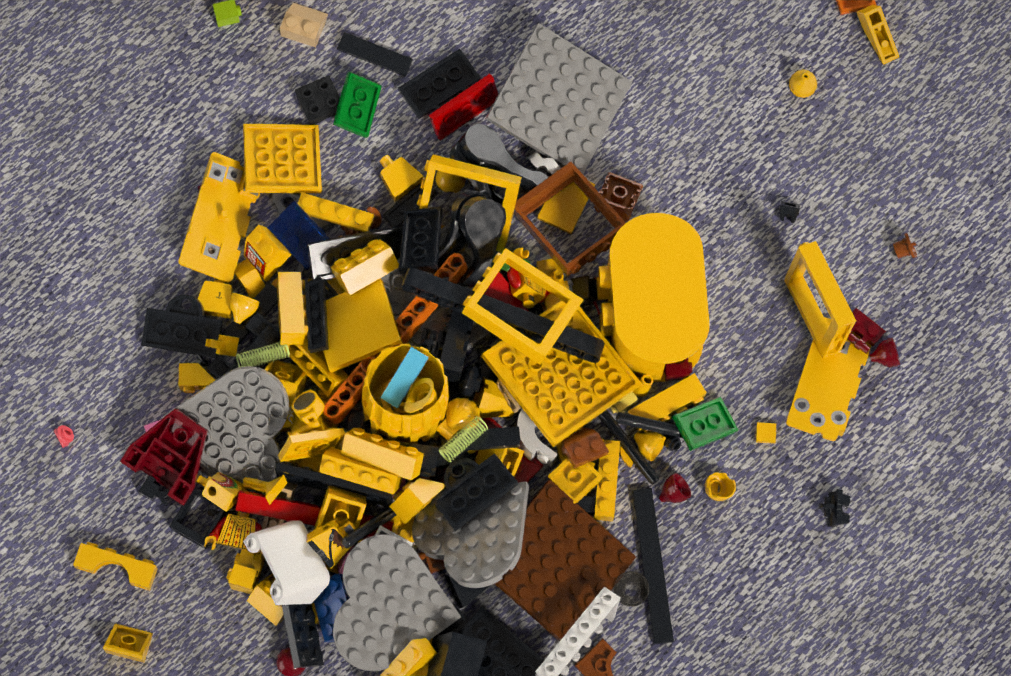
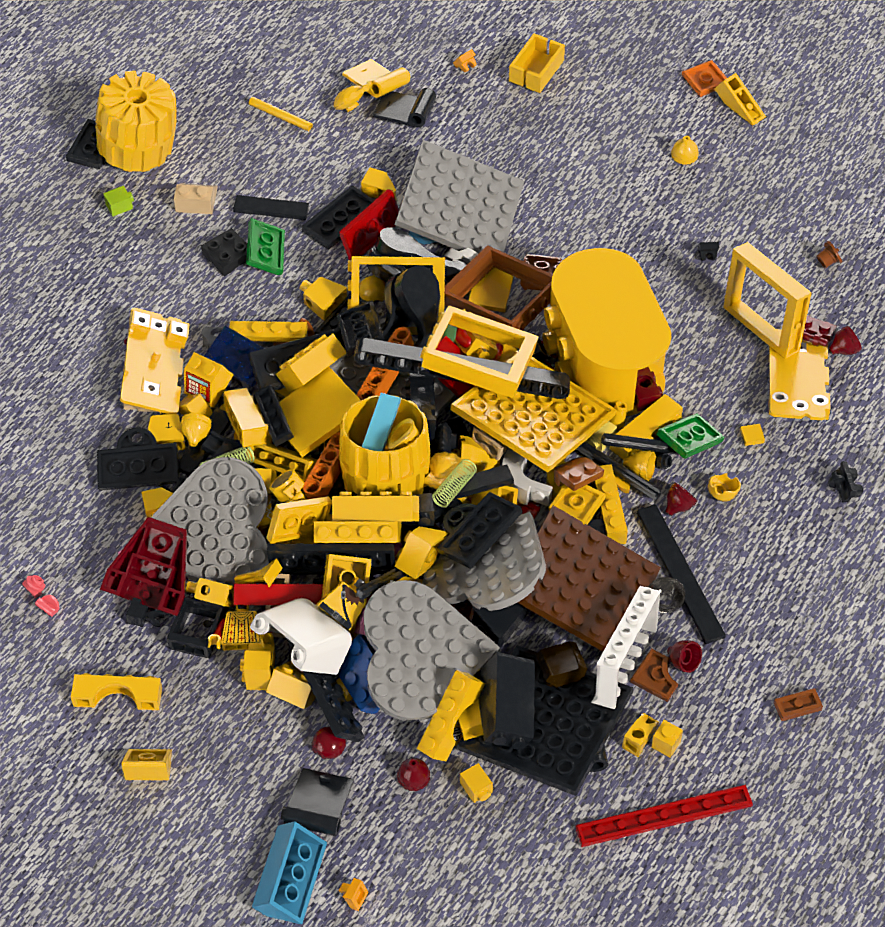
camera: 10 degrees left, 20 degrees down
yellow plate [205,335,239,357] -> none
yellow tile [243,124,322,194] -> none
none -> coral plate [35,595,59,617]
none -> yellow slope [361,167,397,202]
none -> dark brown slope [535,641,587,687]
none -> dark red helmet [667,640,702,673]

